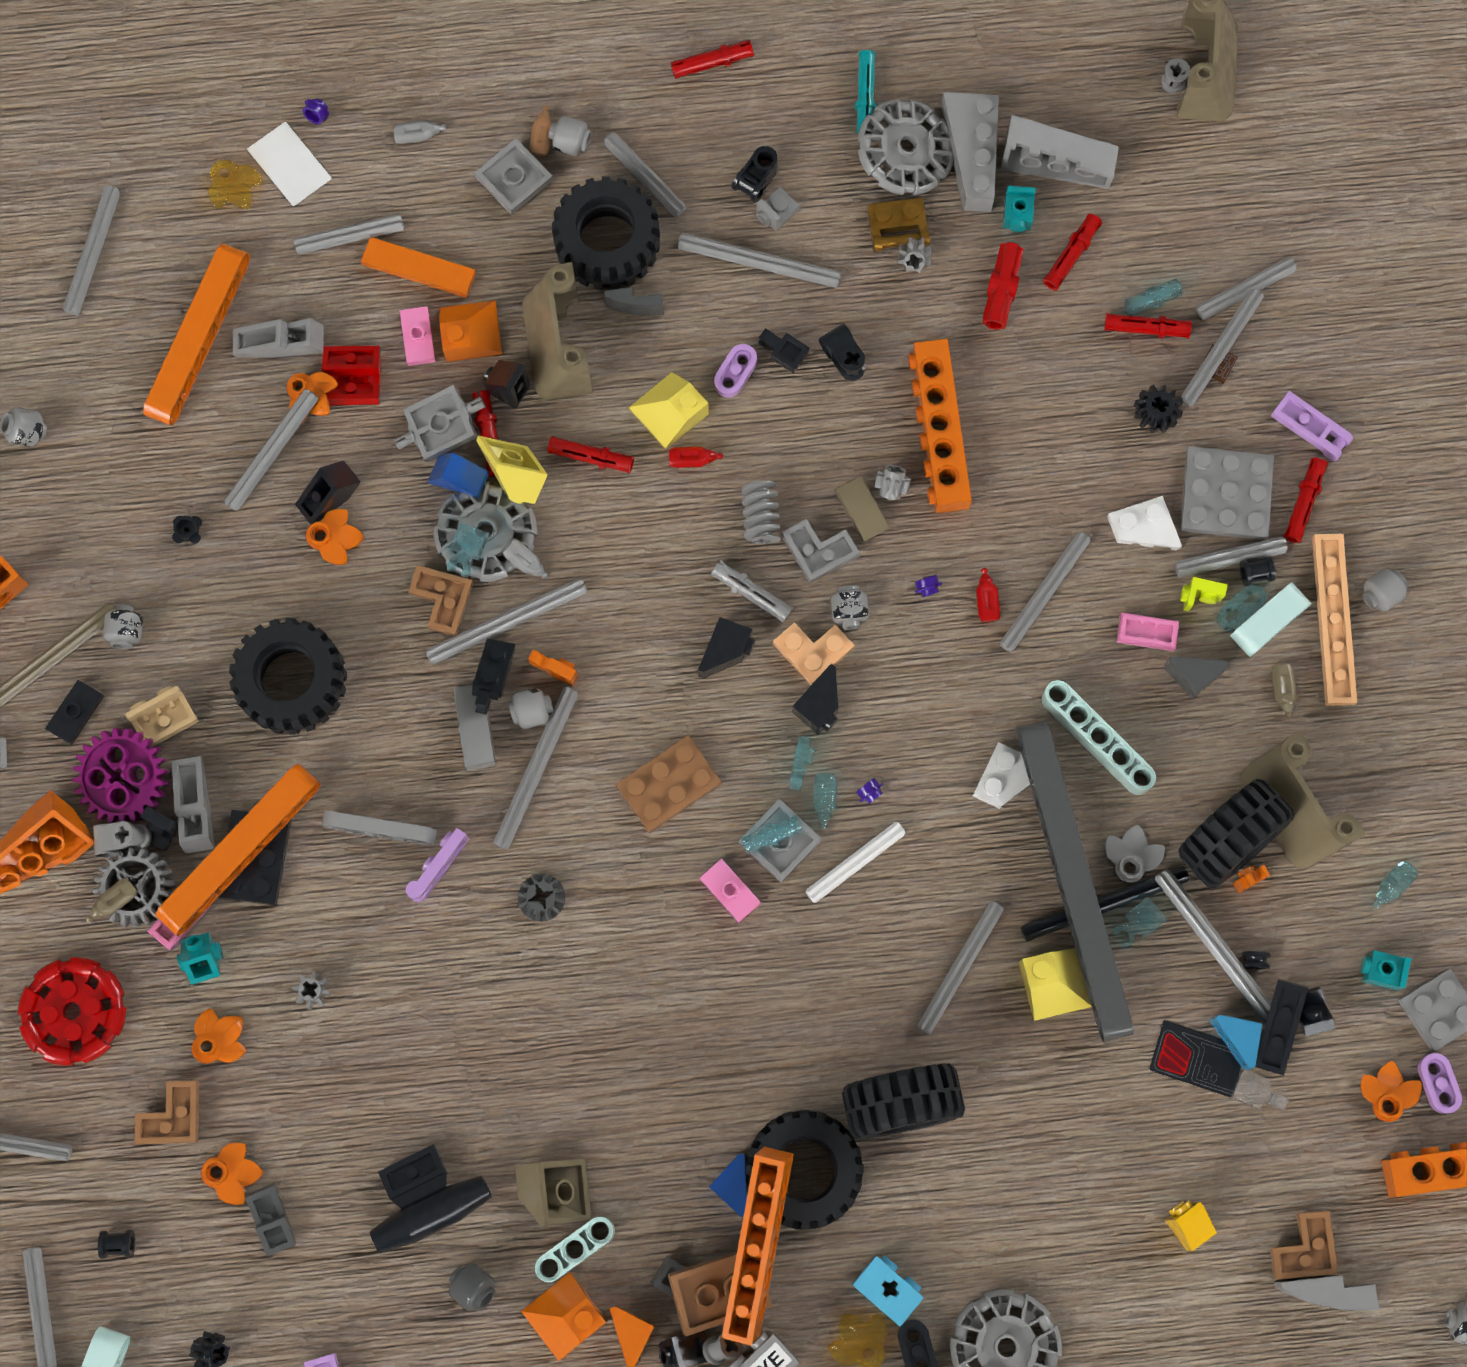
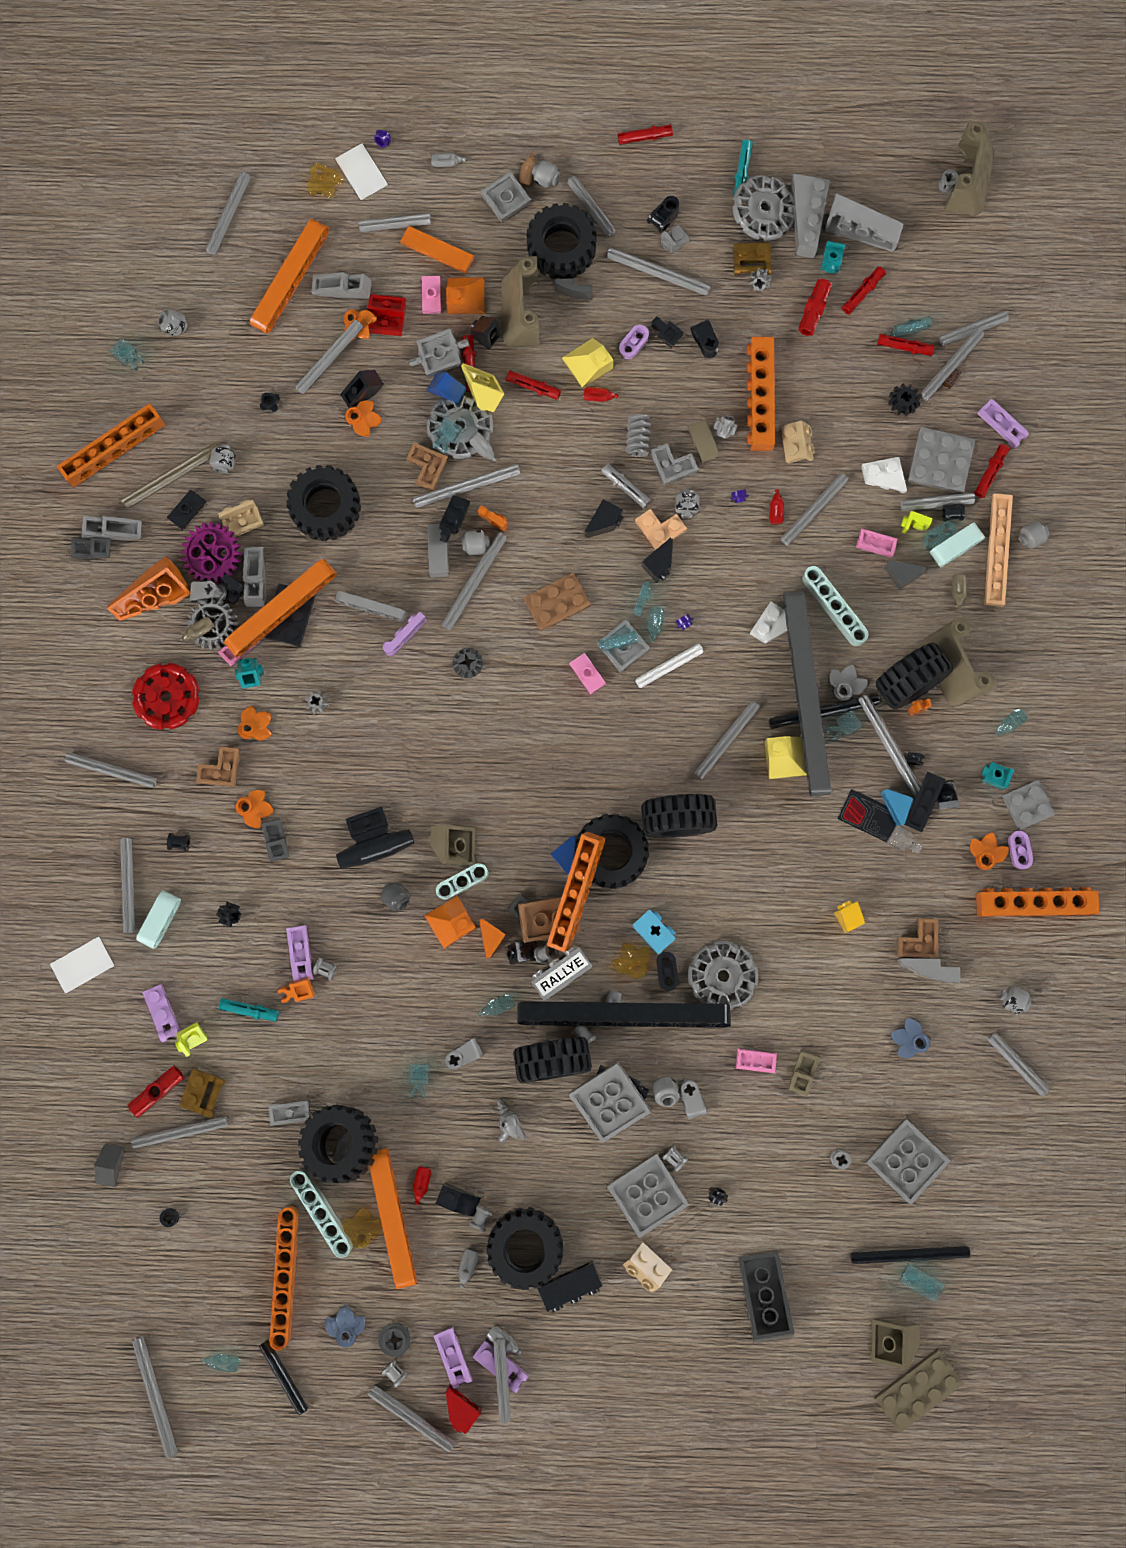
camera: 10 degrees right, 5 degrees up
none -> tan bracket [781,420,815,464]

